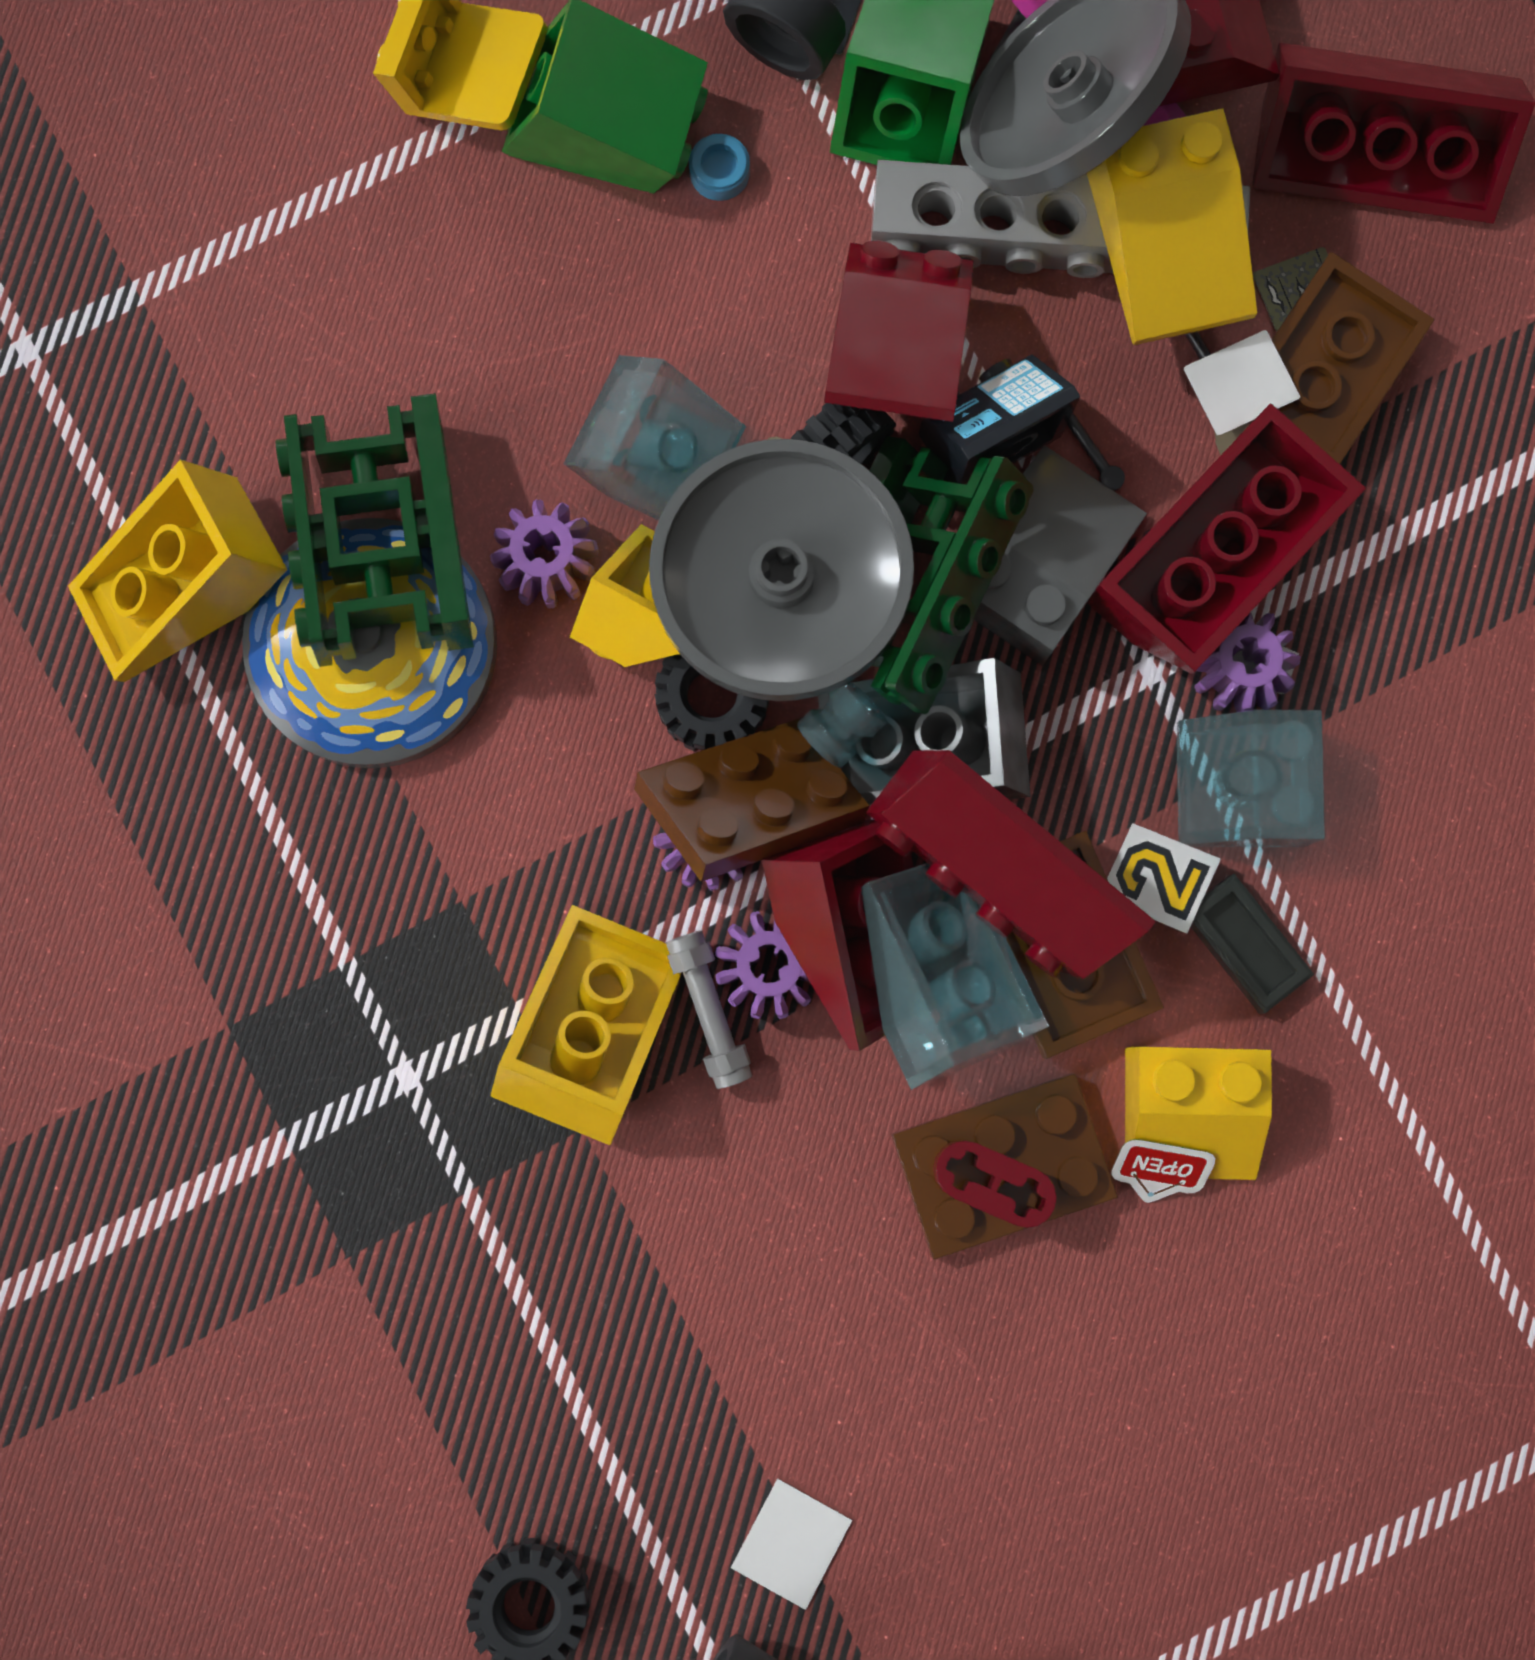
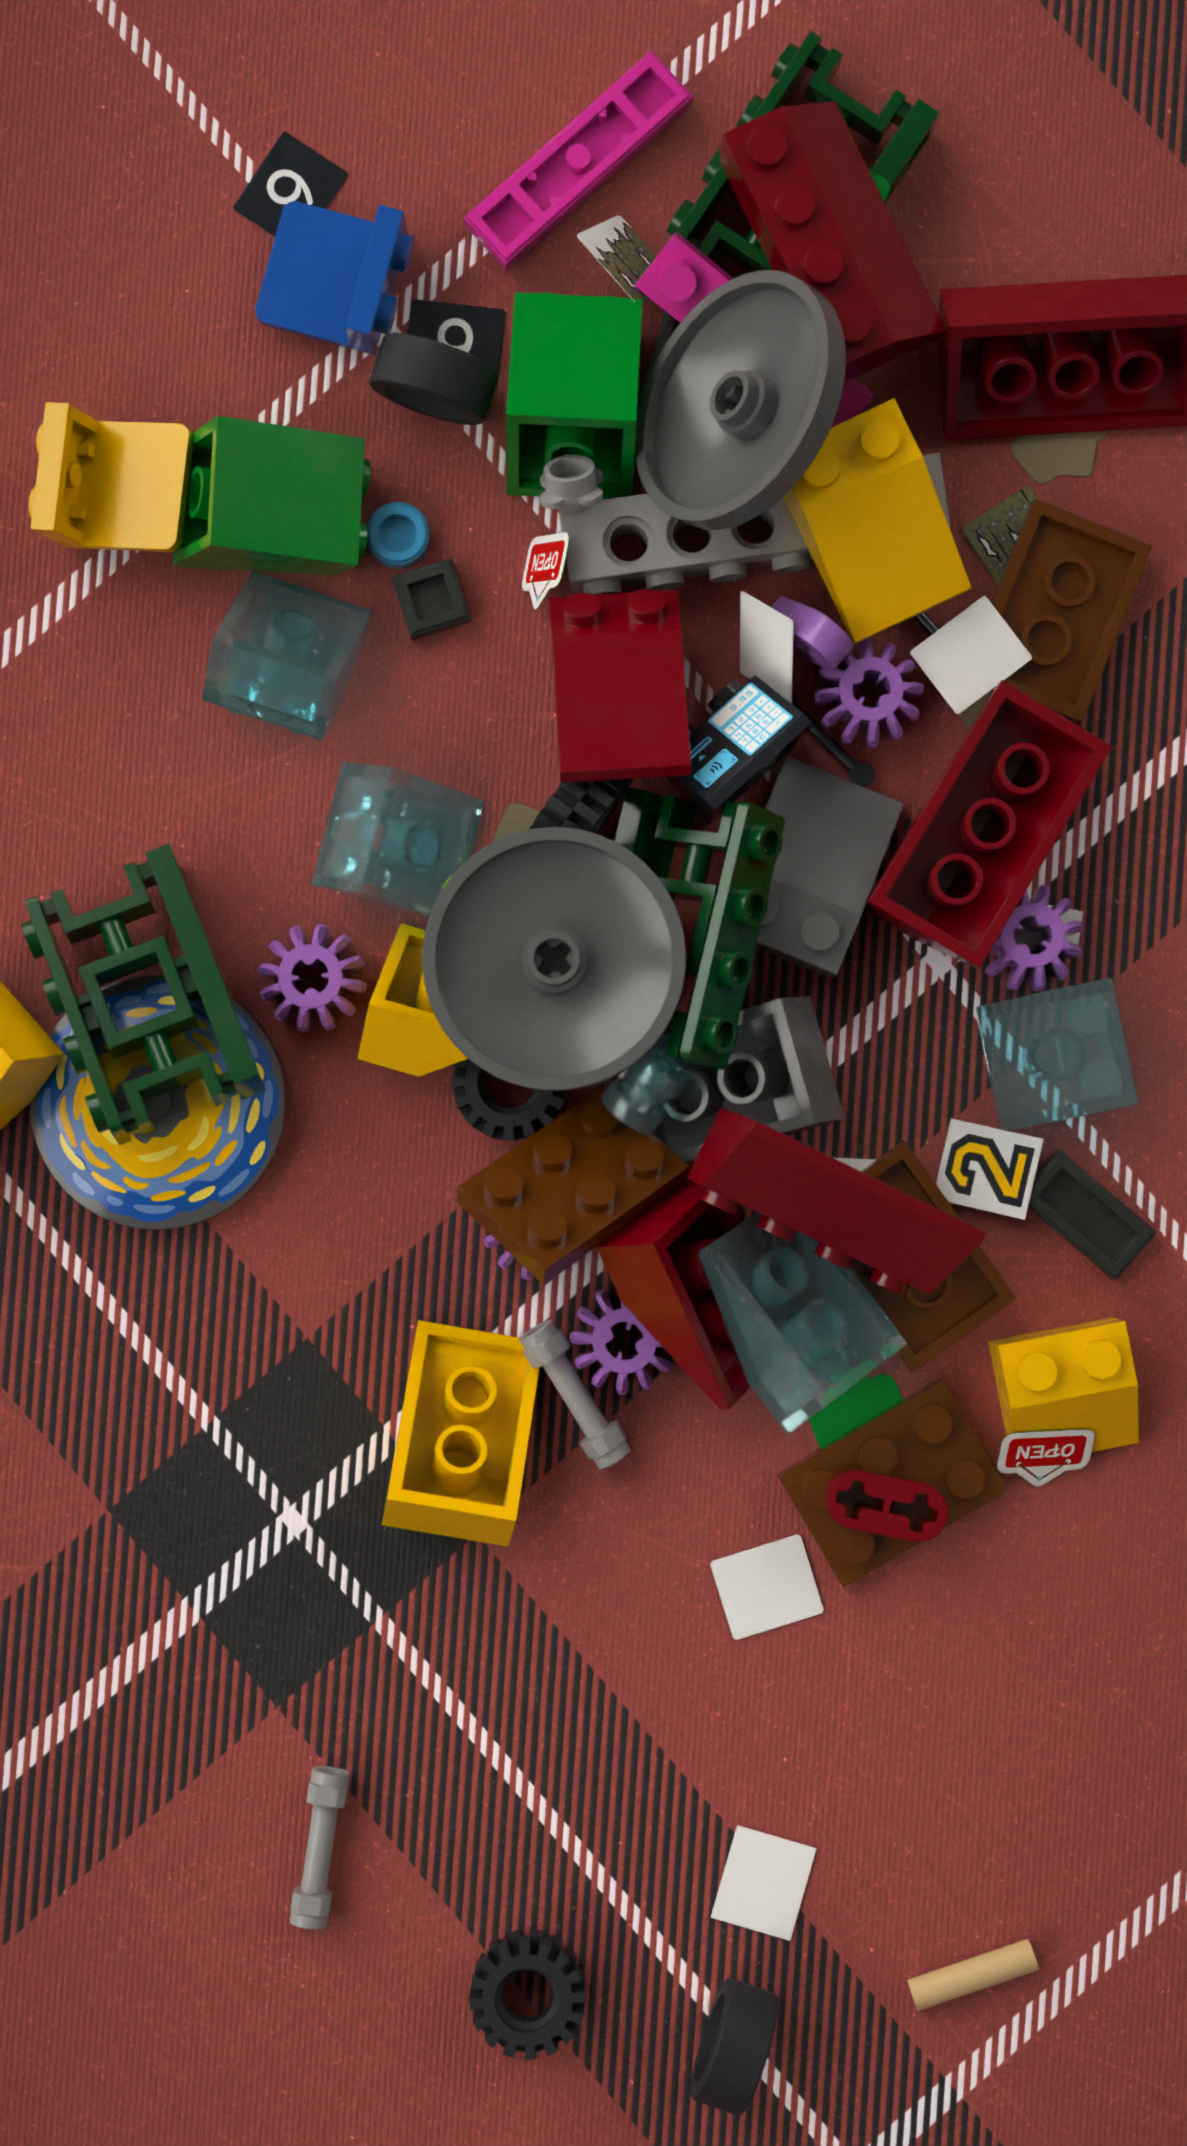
camera: 15 degrees left, 5 degrees up
none -> clear light blue slope [202,571,372,741]
none -> light grey bar [289,1766,350,1930]
none -> pearl dark grey tile [391,558,471,641]
none -> sticker [522,532,569,610]
none -> light grey plate [539,455,603,512]
none -> white sticker [710,1534,824,1640]
none -> white sticker [740,591,794,703]
none -> medium lavender beam [771,596,854,671]
none -> green sticker [806,1368,903,1448]
none -> medium lavender gear [814,639,924,749]
none -> dark tan sticker [1011,431,1108,484]

